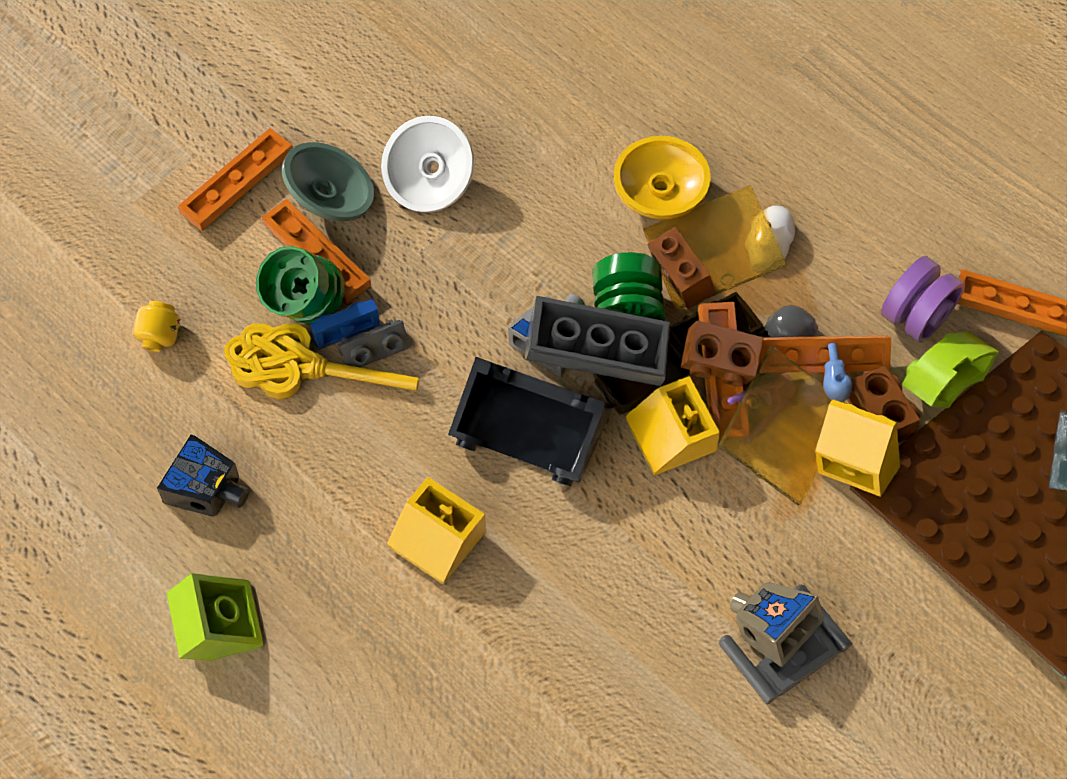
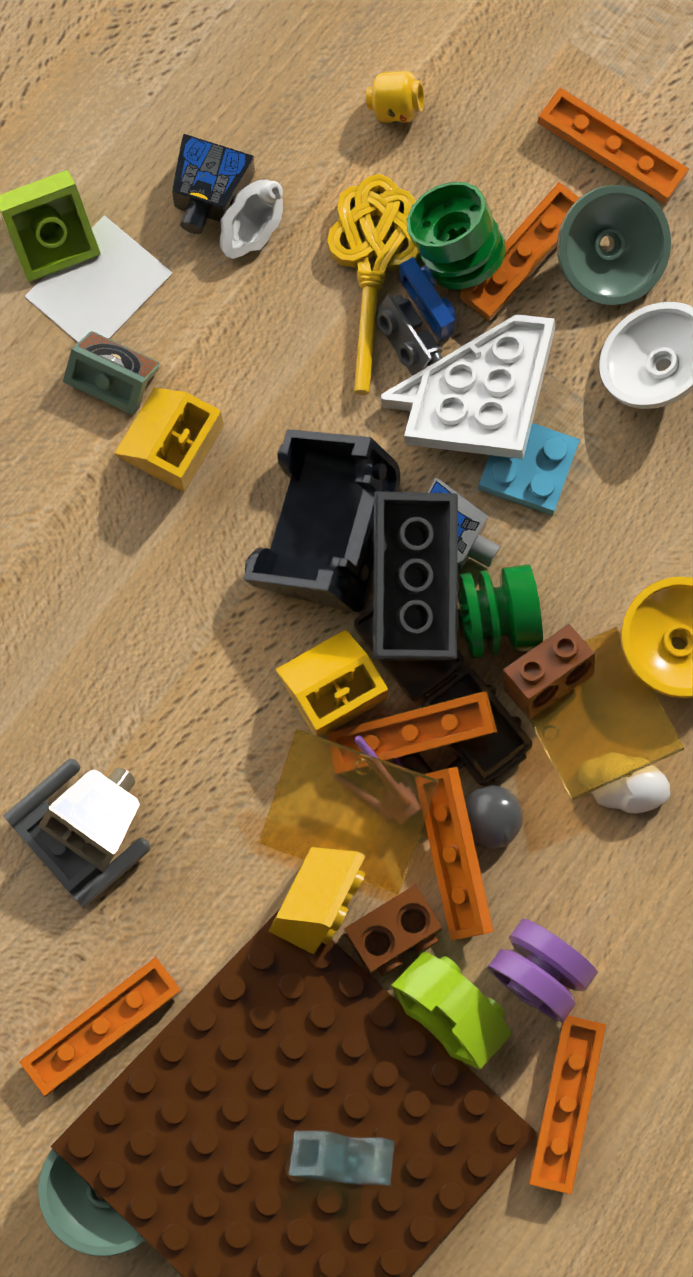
camera: 80 degrees right, 15 degrees up
dark orange brick [681,320,763,386] -> none
medium blue piece [823,343,852,402] -> none
none -> orange plate [19,957,182,1097]
none -> white sticker [25,215,172,343]
none -> sand green panel [63,331,160,415]
none -> white arm [220,179,283,259]
none -> white wing [381,315,555,459]
none -> medium azure plate [478,423,580,516]

